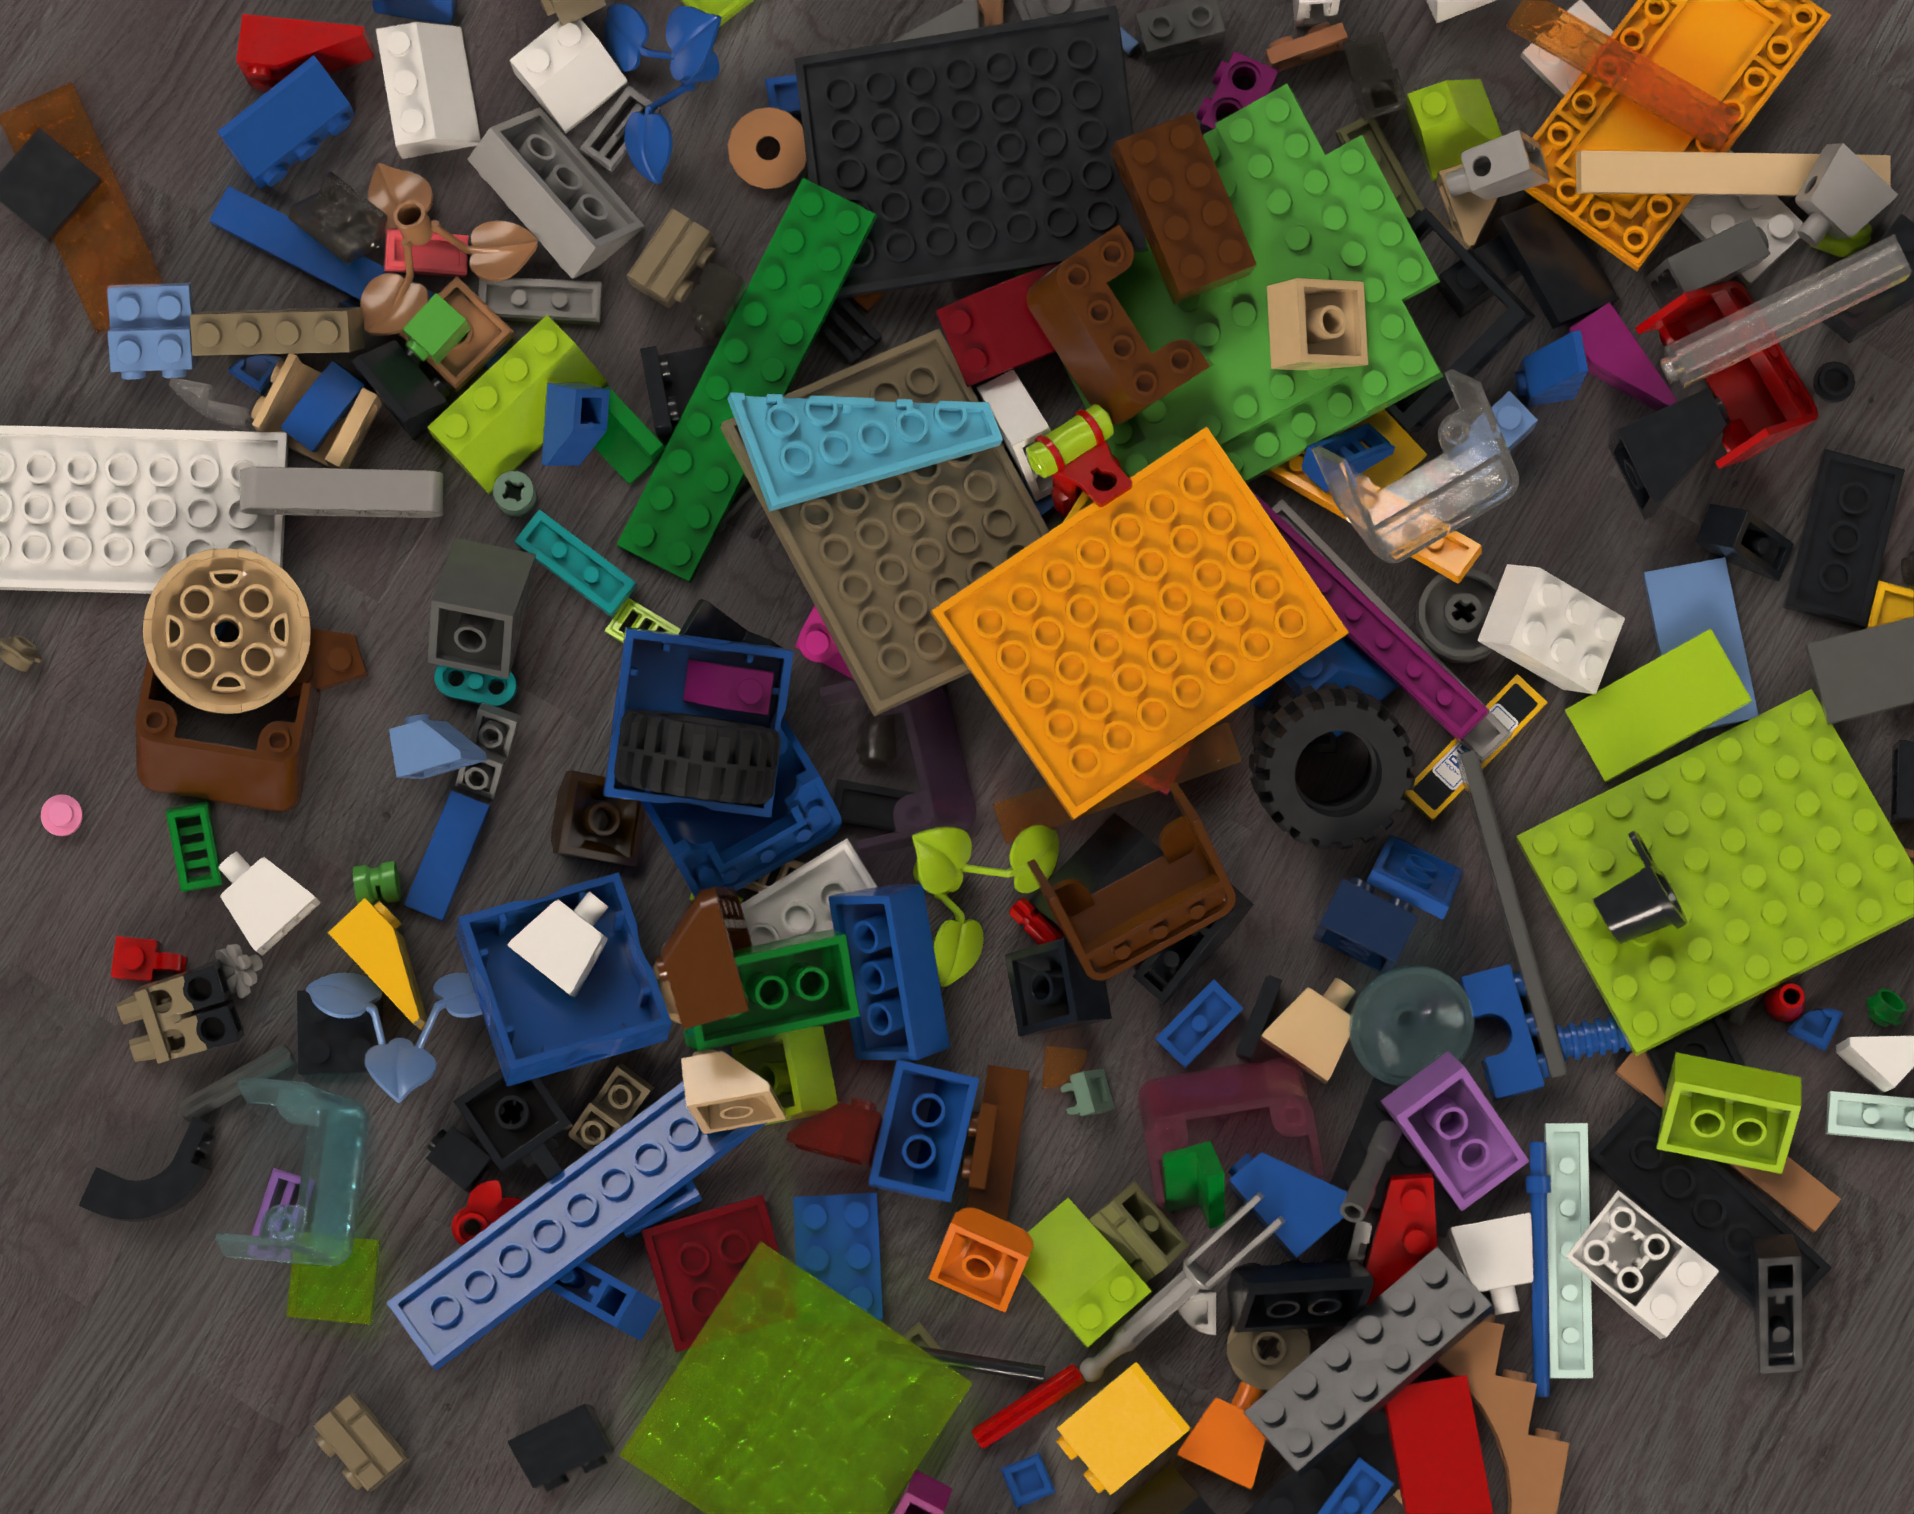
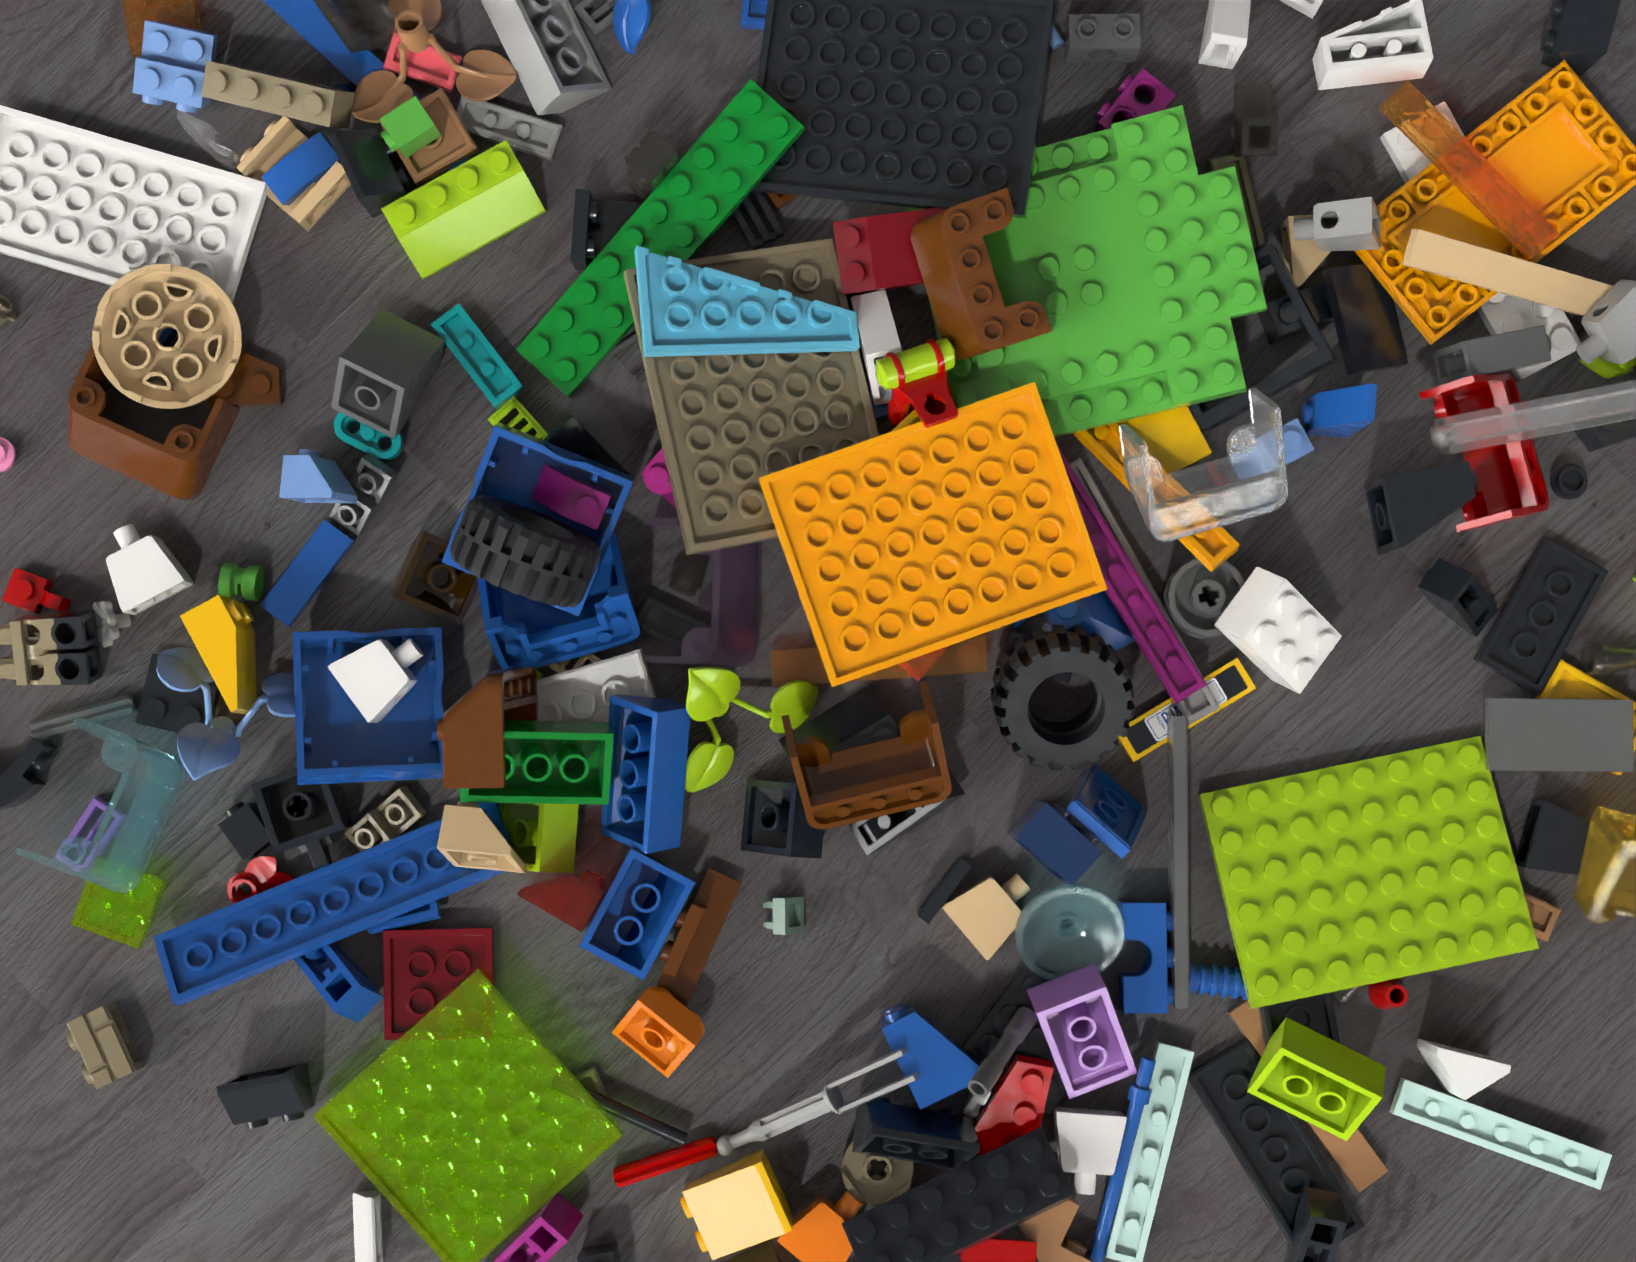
camera: 10 degrees right, 5 degrees up
green slope [165,801,223,892] -> none
blue tile [228,354,285,396] -> none
light grey beam [240,467,444,518] -> none
sand green wheel [493,471,537,517] -> none
blue slope [541,383,610,466] -> none
green panel [594,386,665,484] -> none
dark tan brick [627,209,716,309] -> none
medium nougat tile [728,107,807,190] -> none
blue plate [793,1193,884,1324] -> none
blue tile [1001,1453,1055,1508] -> none
red axle [1009,898,1063,945] -> none
lime slope [1022,1198,1152,1349] -> none
clear orange tile [1042,1046,1088,1089] -> none
olive brick [1089,1181,1190,1283] -> none
reddish brown brick [1110,112,1257,305] -> none
clear pink windscreen [1137,1058,1324,1207] -> none
blue plate [1155,979,1244,1069] -> none
green panel [1162,1141,1225,1229] -> none
white tile [1178,1292,1216,1335] -> none
nougat plate [1264,22,1348,73] -> none
tan slope [1267,278,1368,370] -> none
blue slope [1302,423,1395,492] -> none
lime slope [1404,79,1502,182] -> none
lime tile [1565,628,1752,783] -> none
white slope [1565,1190,1719,1339] -> none
magenta slope [1566,302,1678,411] -> none
black container [1593,831,1688,944] -> none
medium blue tile [1642,557,1759,730] -> none
blue tile [1786,1008,1843,1051] -> none
green plate [1866,988,1907,1027] -> none

